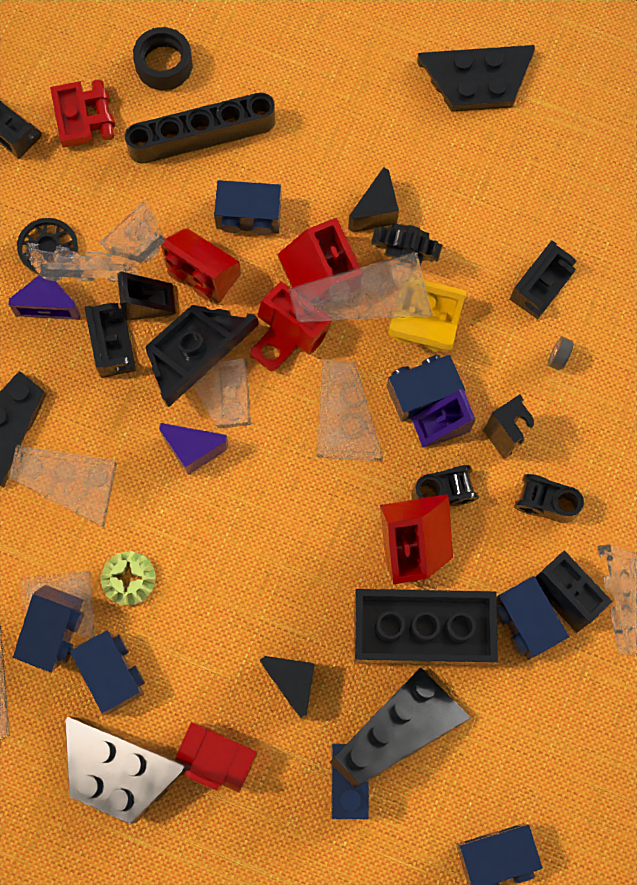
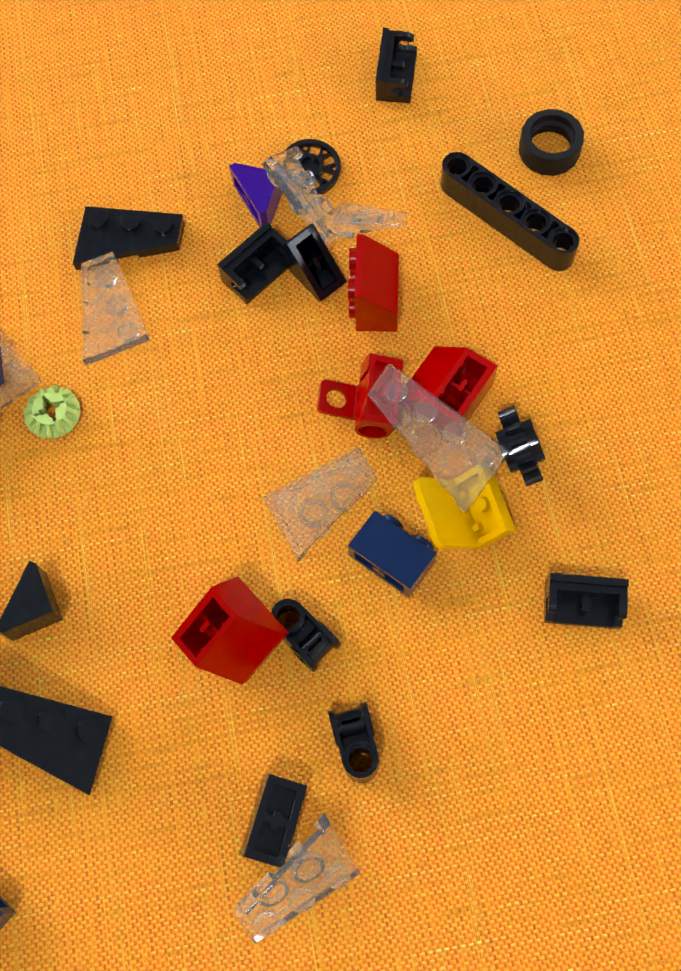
camera: 65 degrees right, 5 degrees down
red plate [50,80,115,148] -> none
black wing [145,305,260,407] -> none
dark purple slope [159,423,229,475] -> none
clear wing [193,358,251,429] -> none
dark blue brick [214,180,282,235] -> none
black slope [348,167,399,232] -> none
black brick [354,589,498,666] -> none
dark purple slope [411,389,476,448] -> none
black hinge [483,394,534,459] -> none
dark blue brick [497,576,570,660] -> none
dark grey tile [548,336,574,371] -> none

